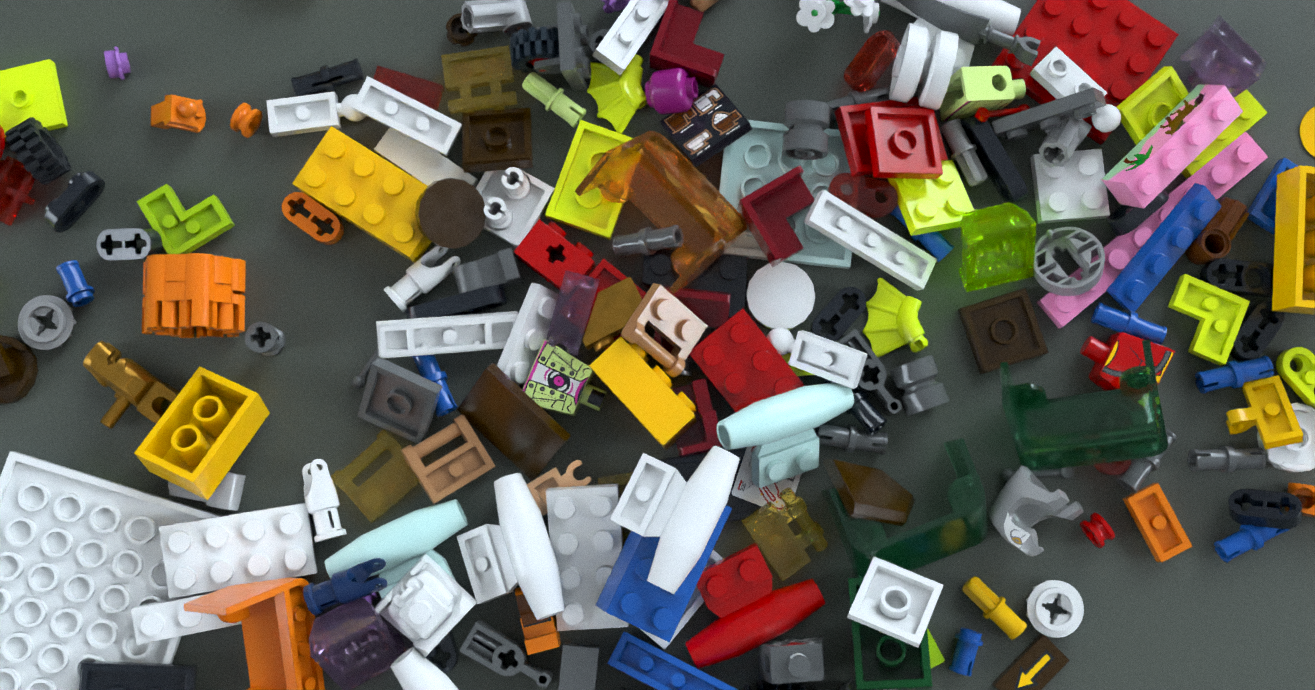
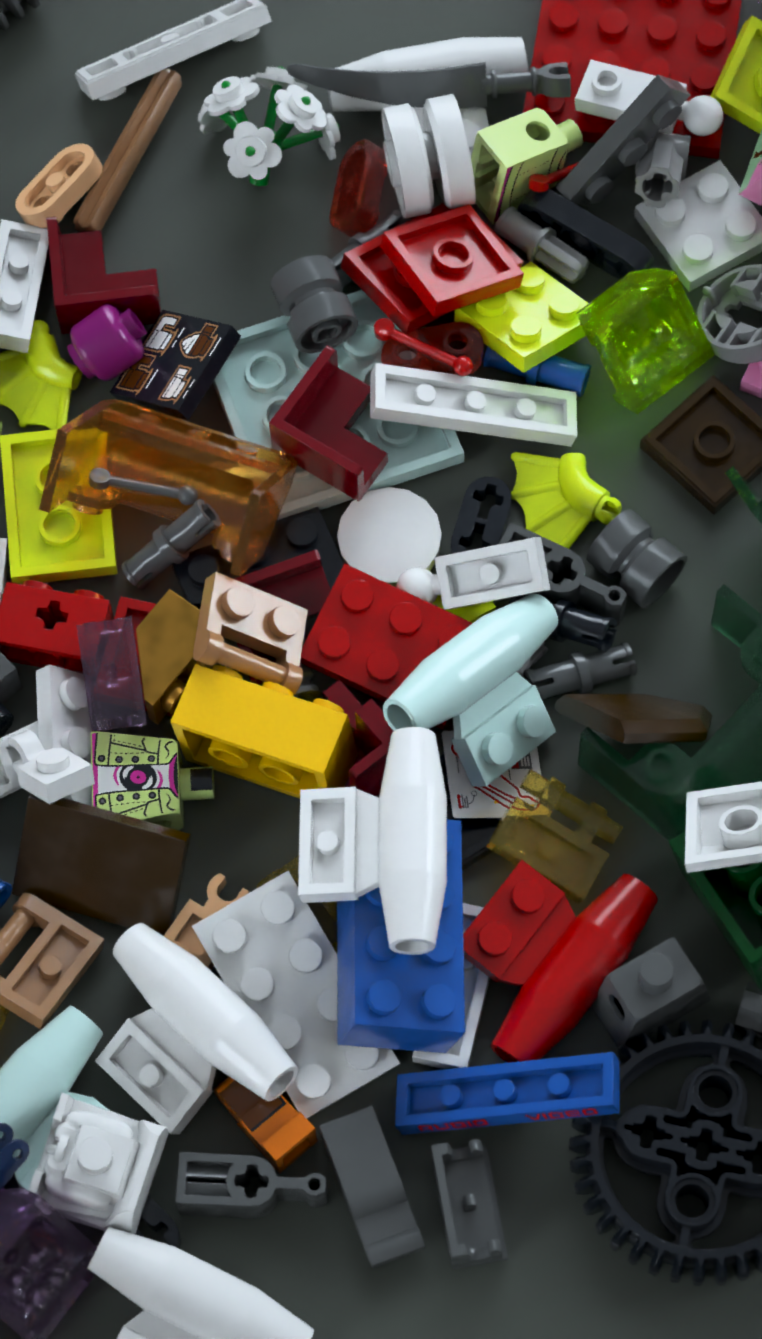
camera: 20 degrees left, 15 degrees down
none -> white plate [8,730,95,804]
none -> dark grey hinge [89,468,198,505]
none -> red hinge [374,318,474,376]

